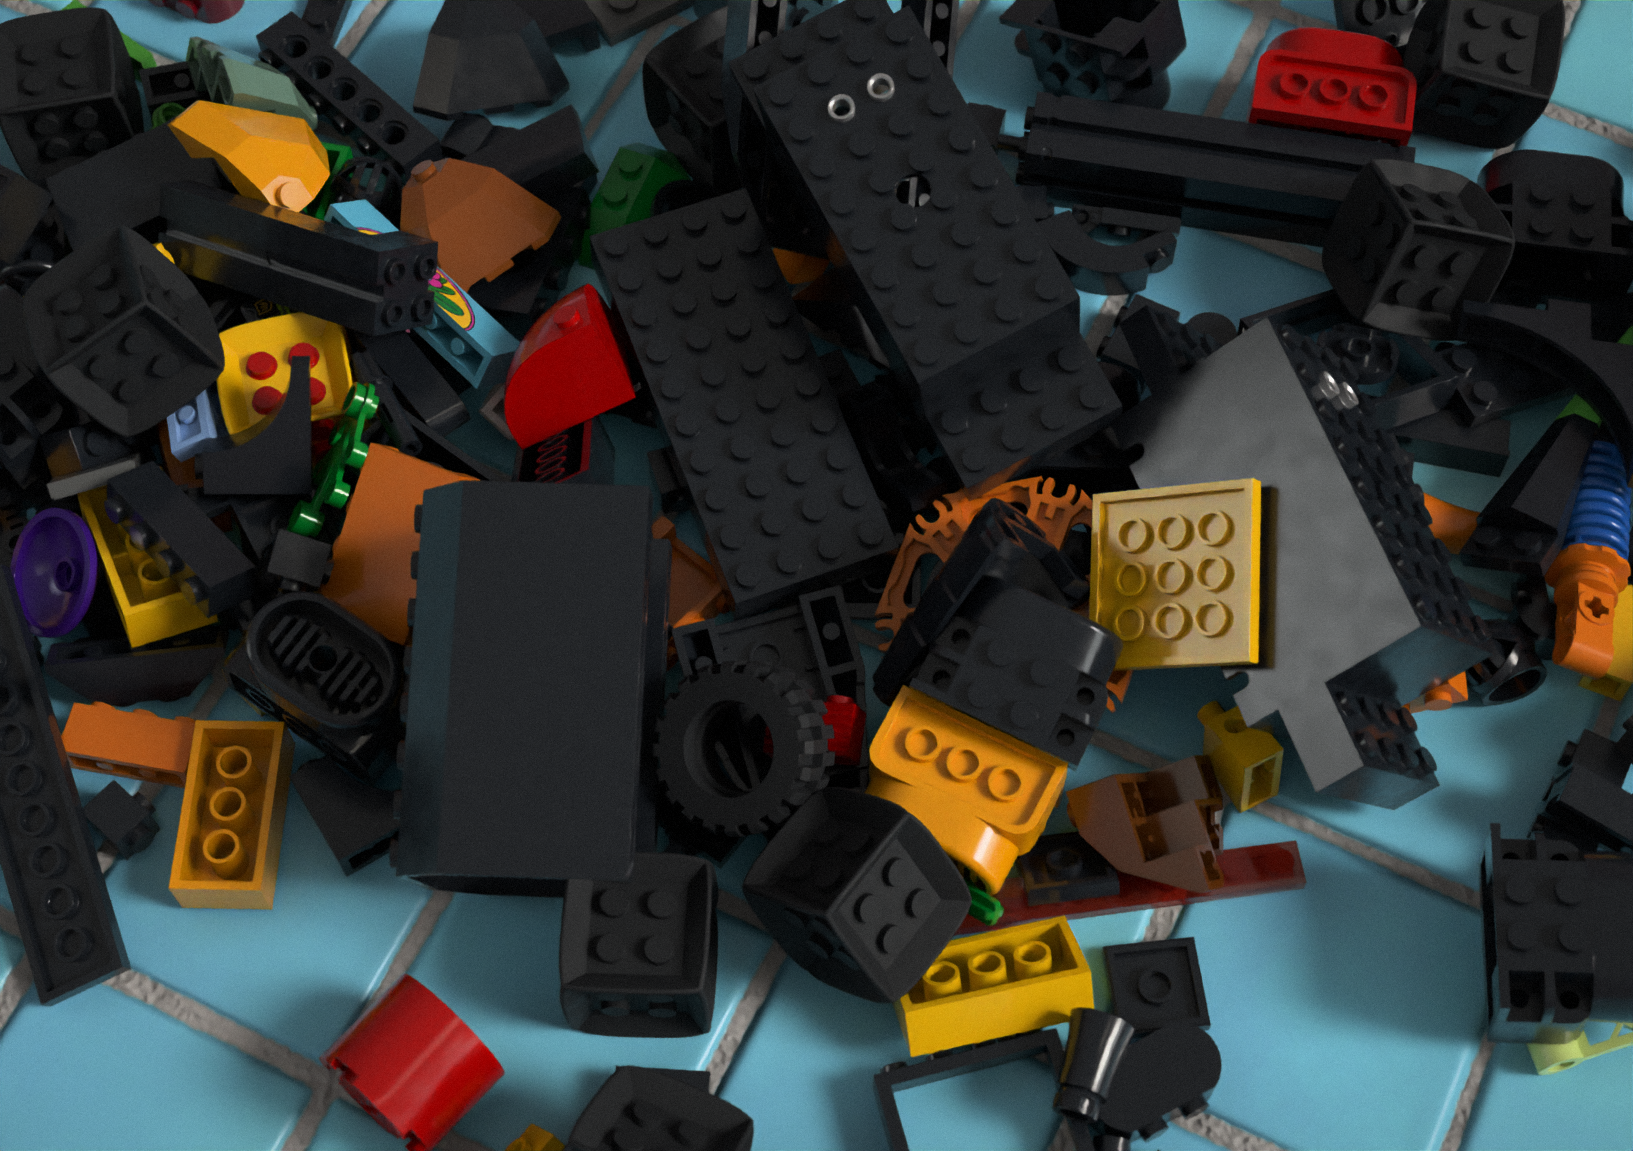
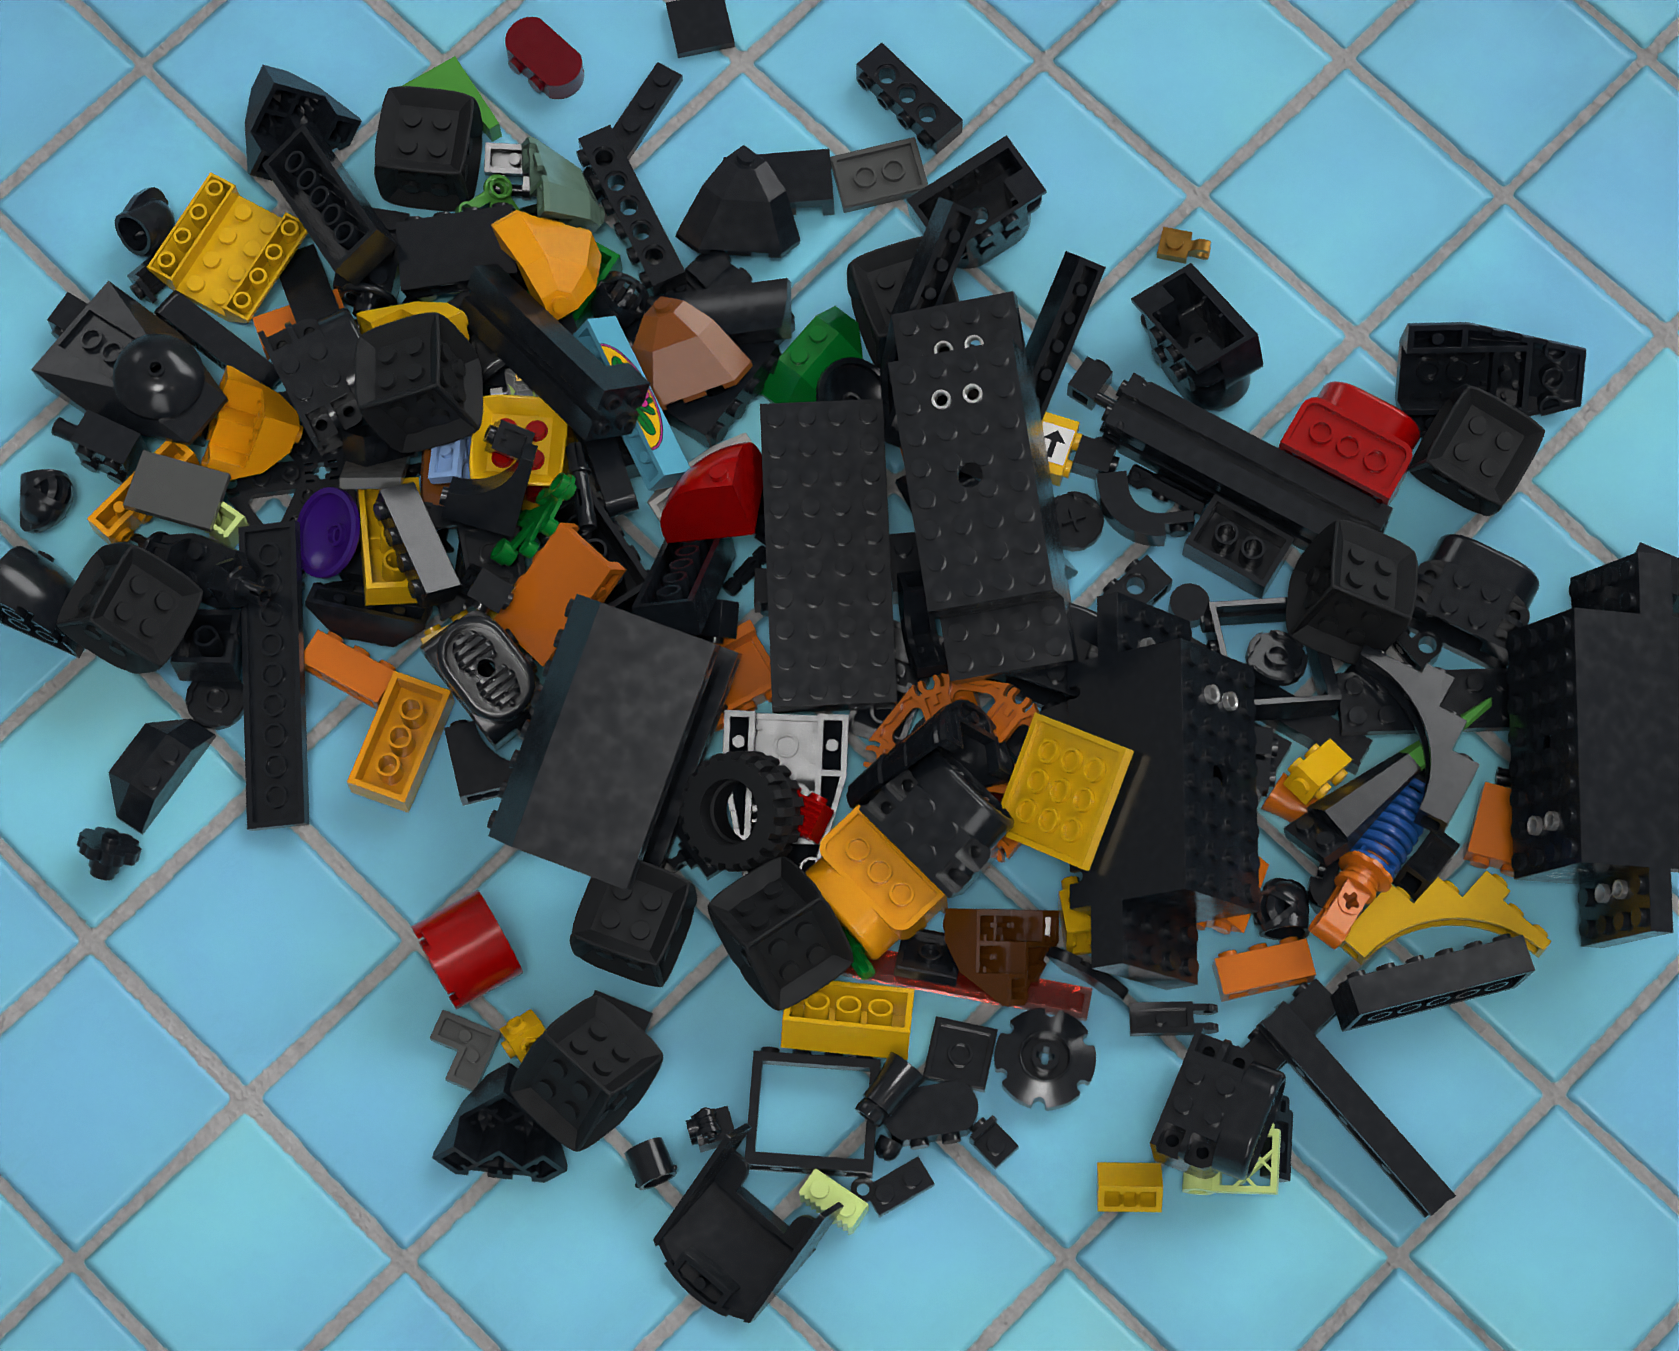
camera: 20 degrees right, 10 degrees up
black brick [83,780,161,860] -> none
none -> black bracket [483,419,535,460]
none -> black axle [722,545,766,597]
none -> black bracket [969,1115,1019,1170]
none -> black piece [994,1008,1096,1111]
none -> black tile [1046,946,1129,1000]
none -> yellow brick [1097,1162,1163,1212]
none -> black hinge [1129,1001,1219,1036]
none -> black brick [1182,493,1295,599]
none -> orange brick [1212,937,1316,1002]
none -> yellow brick [1283,739,1353,805]

